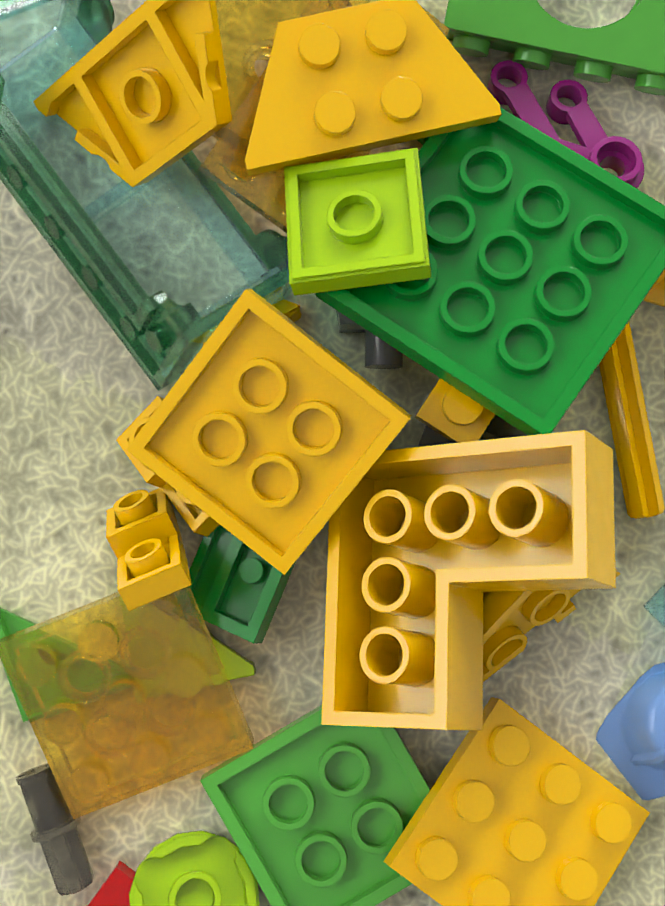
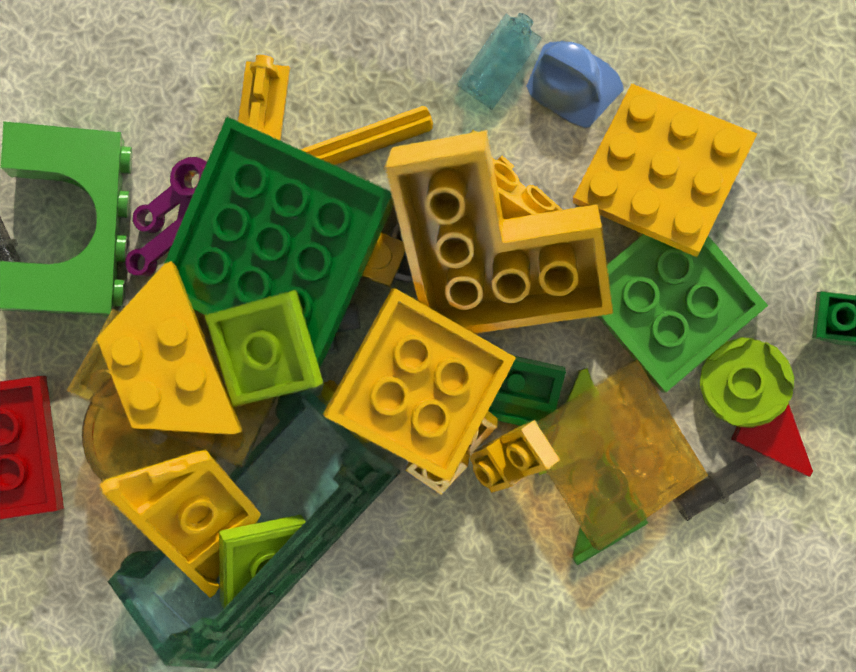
camera: 100 degrees left, 0 degrees up
none -> lime tile [219,514,306,611]

